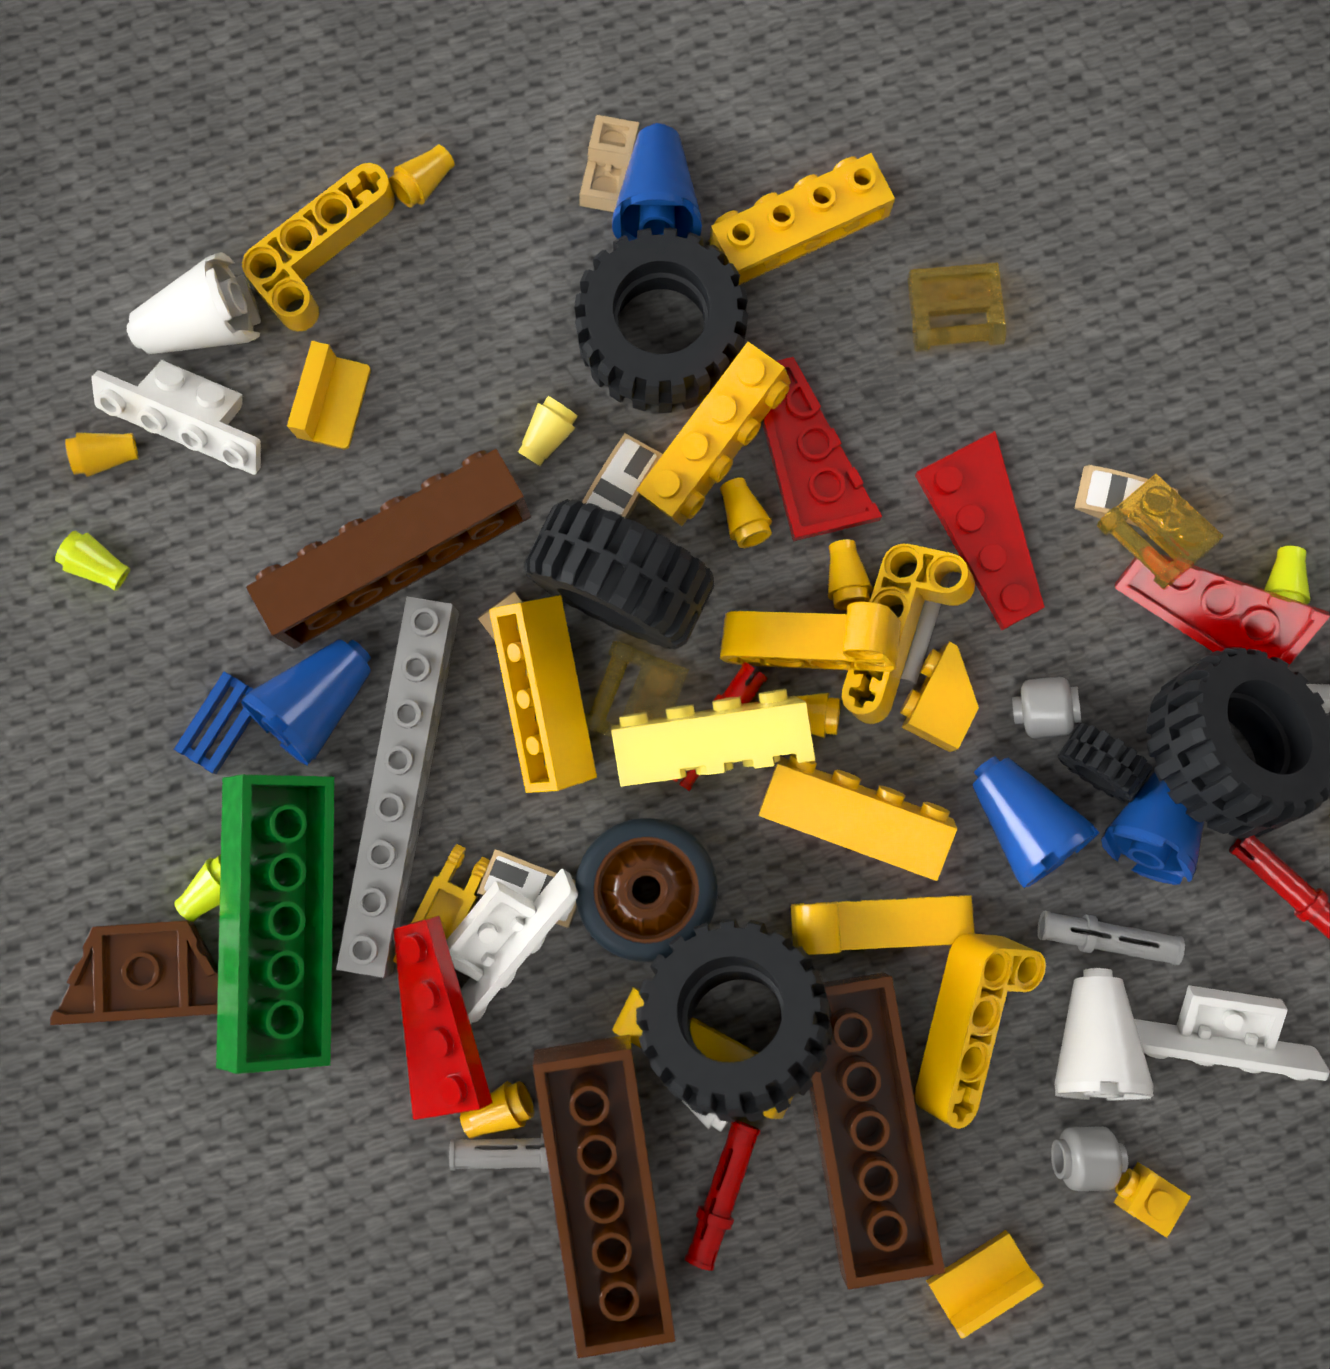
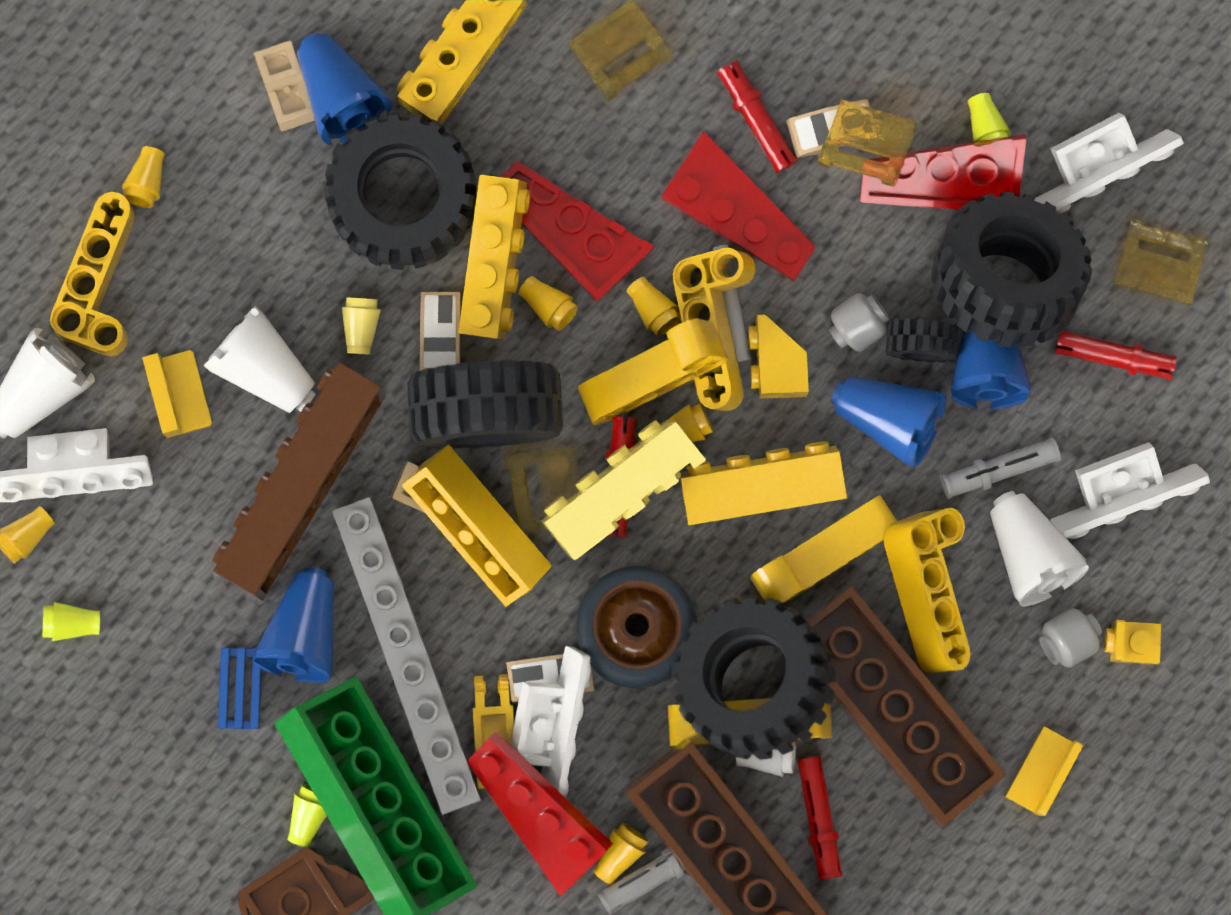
camera: 30 degrees left, 0 degrees up
none -> white cone [203,306,316,413]
none -> red pin [716,60,798,174]

